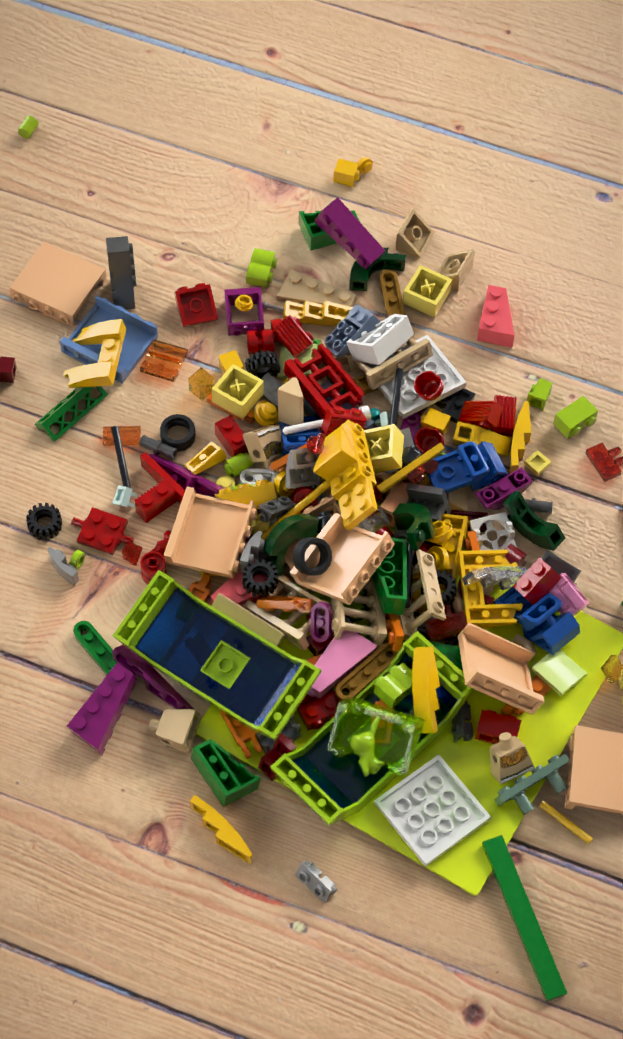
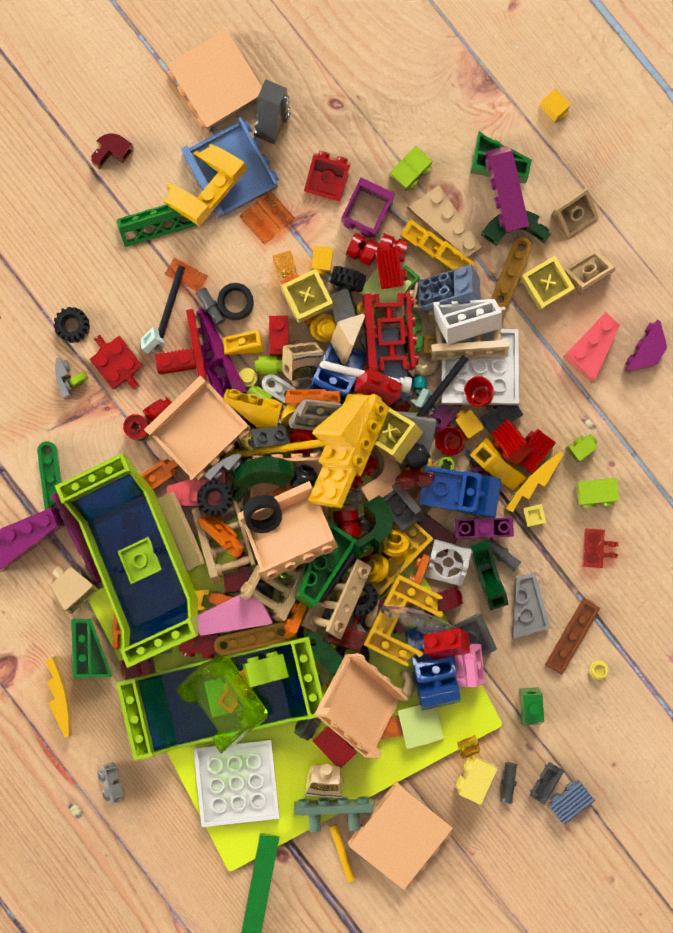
camera: 30 degrees right, 25 degrees up
clear red plate [122,542,143,566] -> none
yellow plate [235,295,253,312] -> none
clear red plate [306,433,326,455] -> none
magenta plate [310,602,332,642] -> none
lime animal [350,716,384,777] -> none
yellow plate [358,157,373,174] -> none
yellow tile [377,442,444,494] -> none
yellow slope [412,647,440,733] -> none
none -> tan arm [415,359,440,377]
none -> light grey wing [513,572,551,639]
none -> magenta slope [625,319,667,372]

